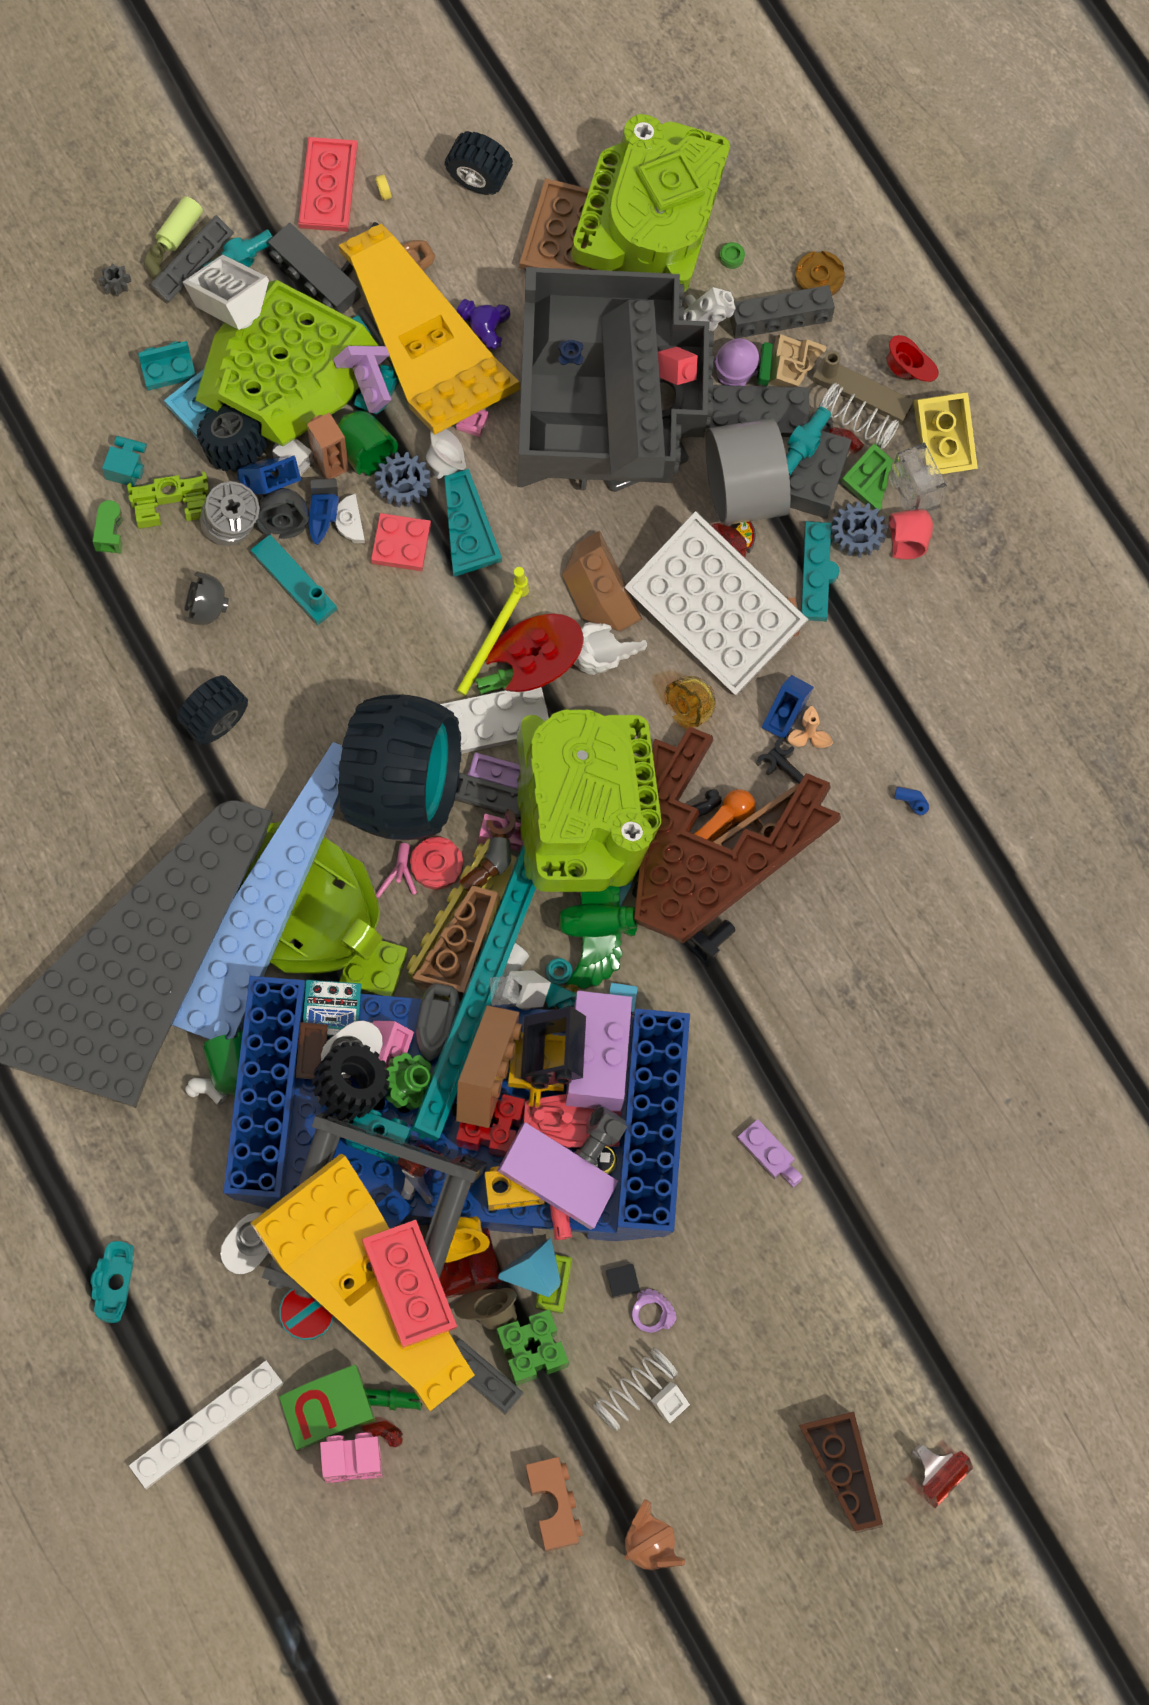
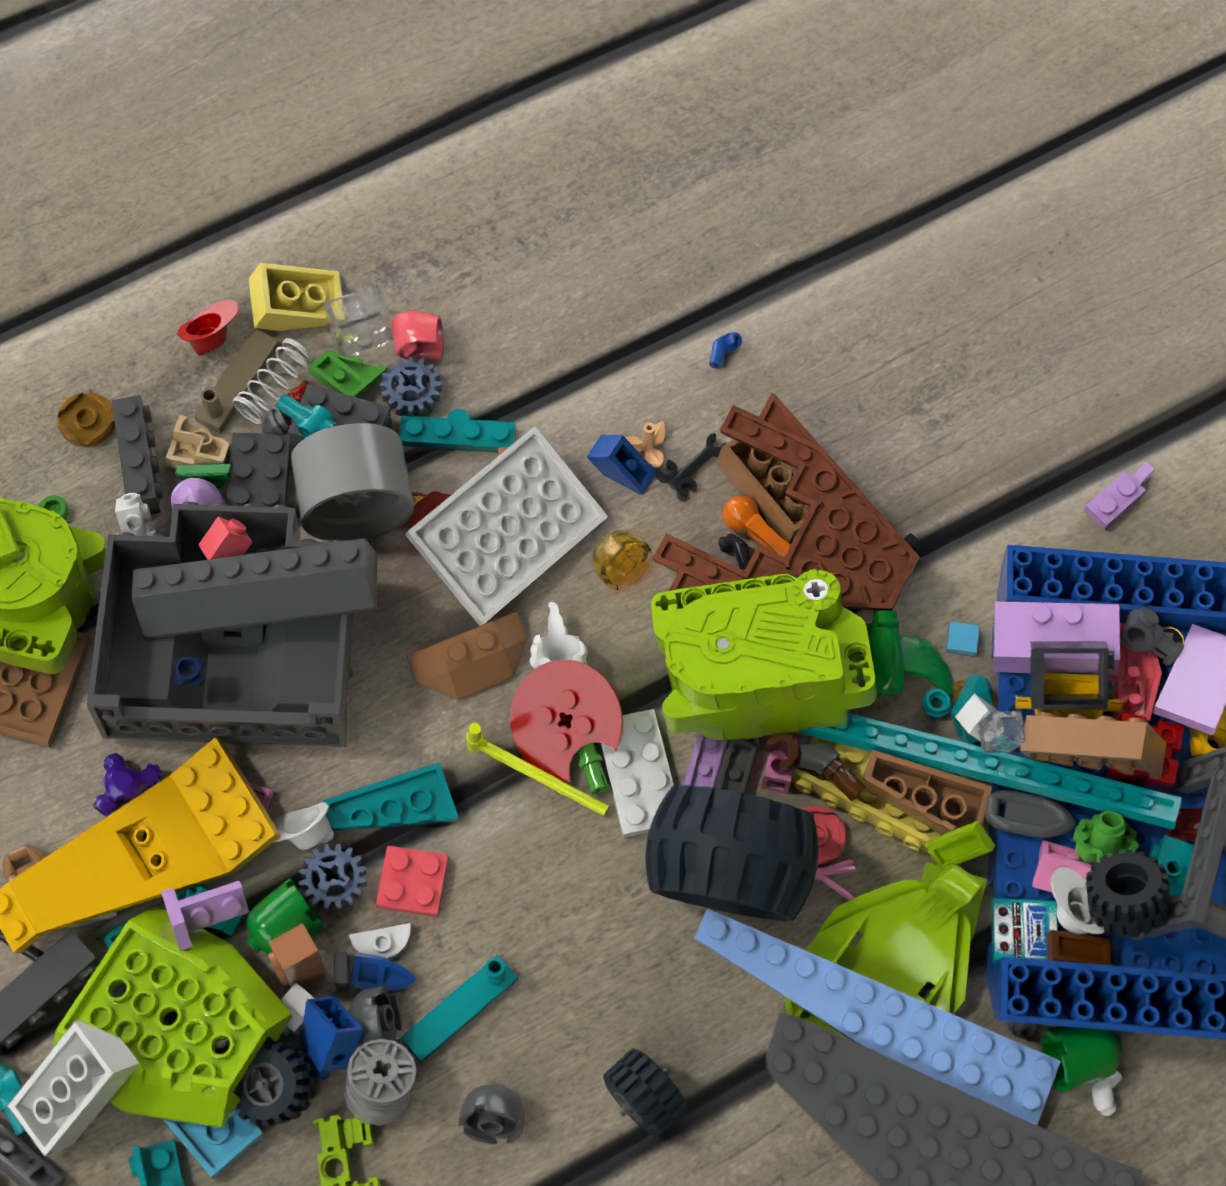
camera: 90 degrees left, 5 degrees down
none -> lime tile [925,821,995,870]

